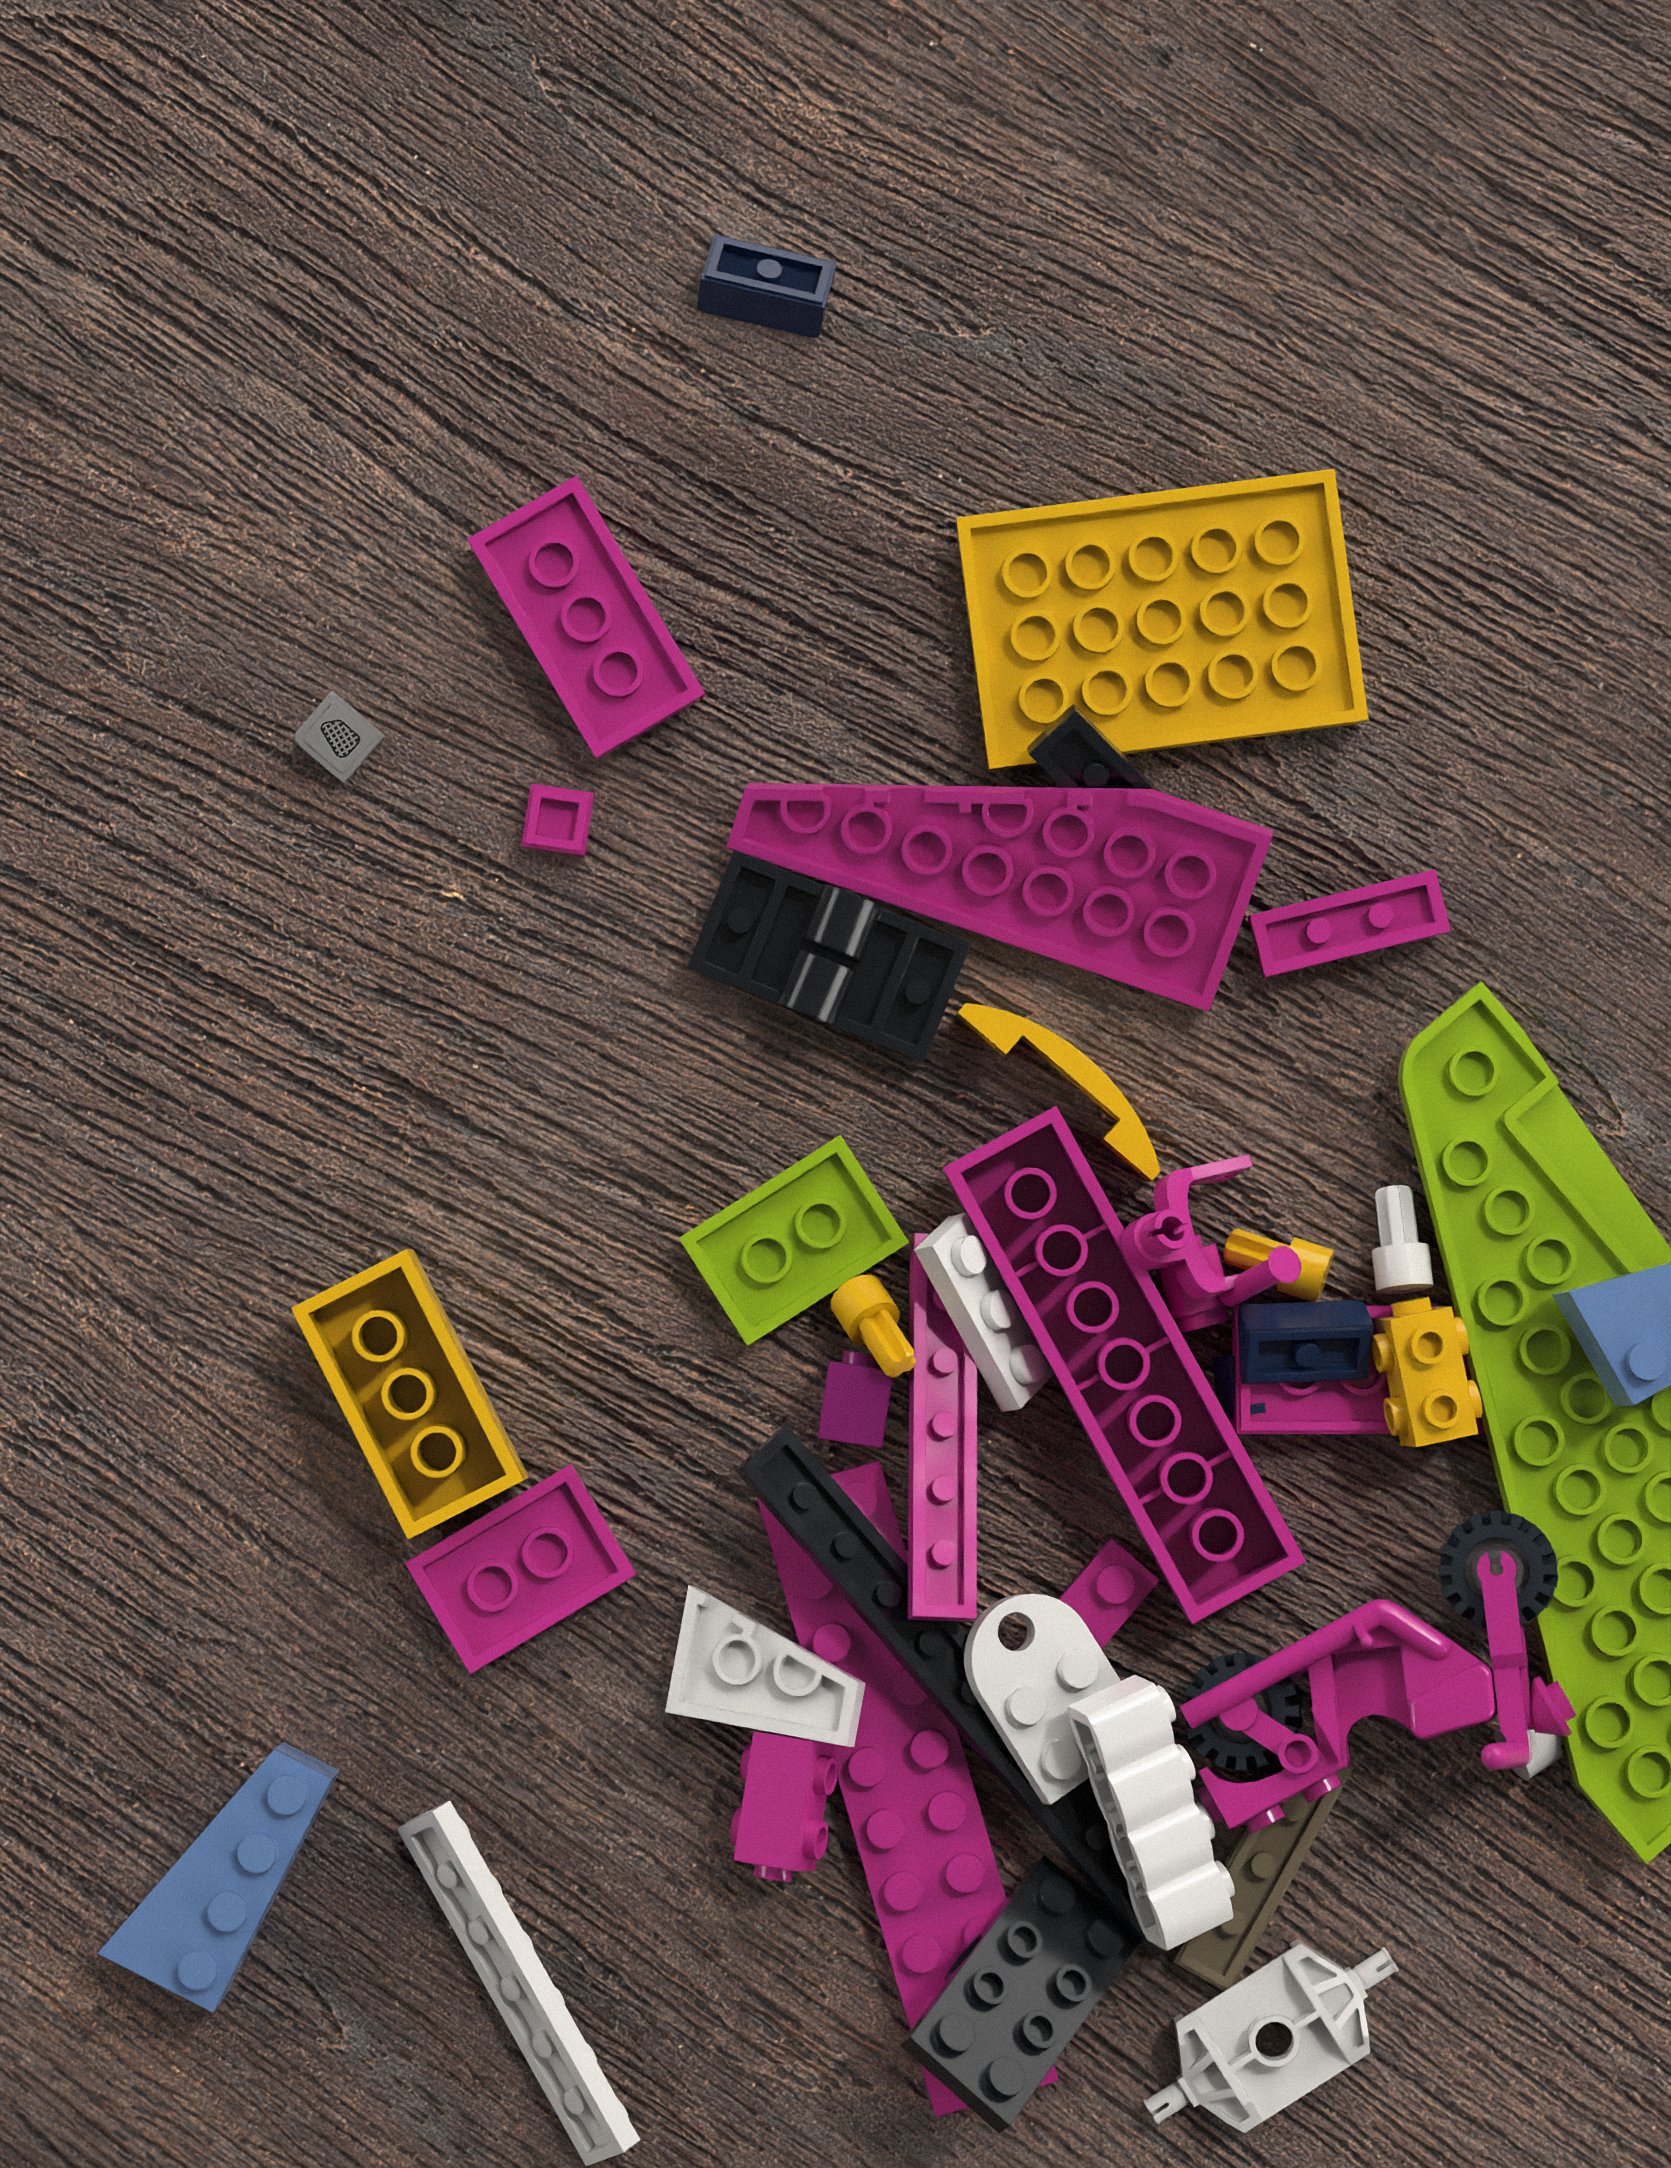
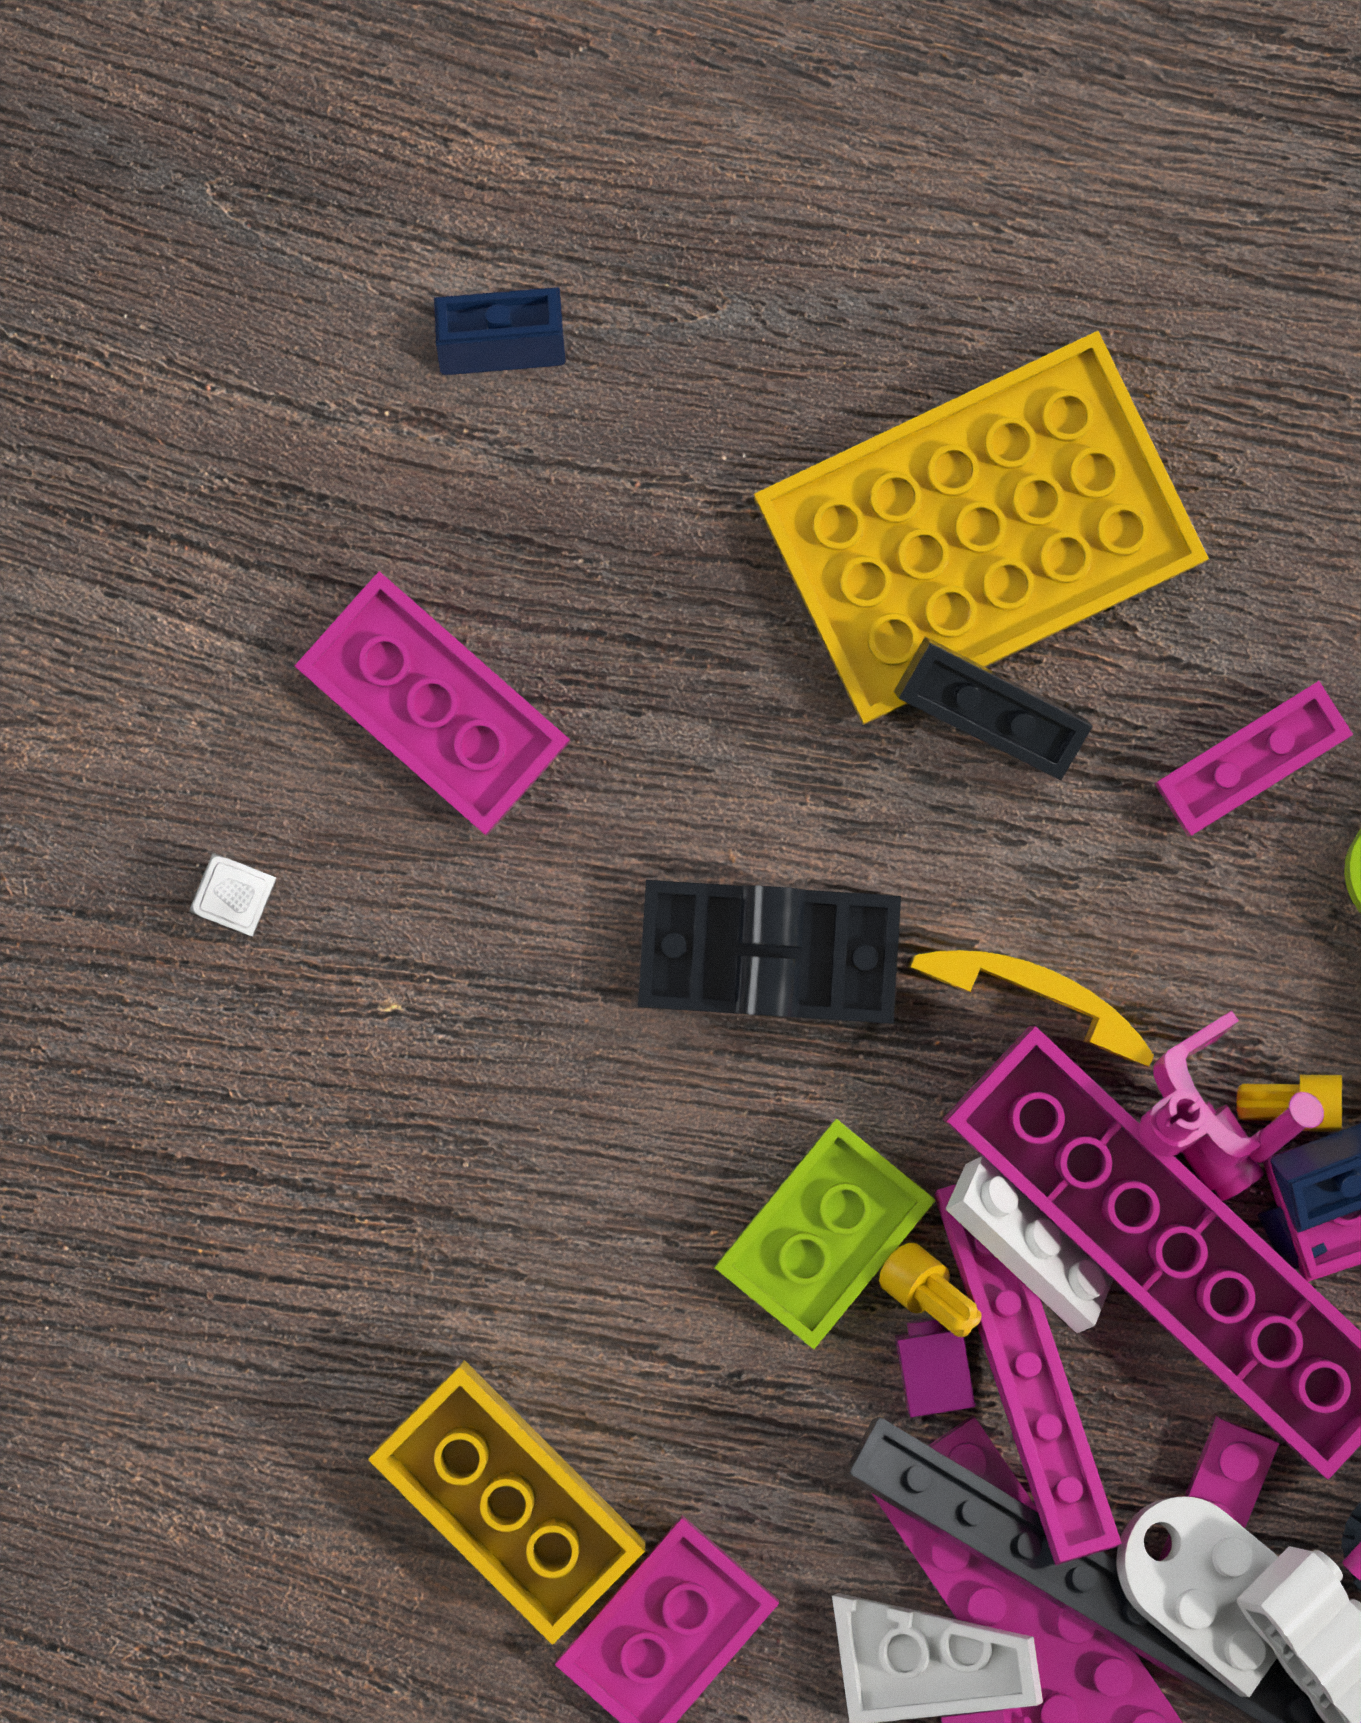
camera: 15 degrees left, 0 degrees up
dark pink tile [521,784,595,857] -> none
dark pink wing [726,783,1273,1012] -> none

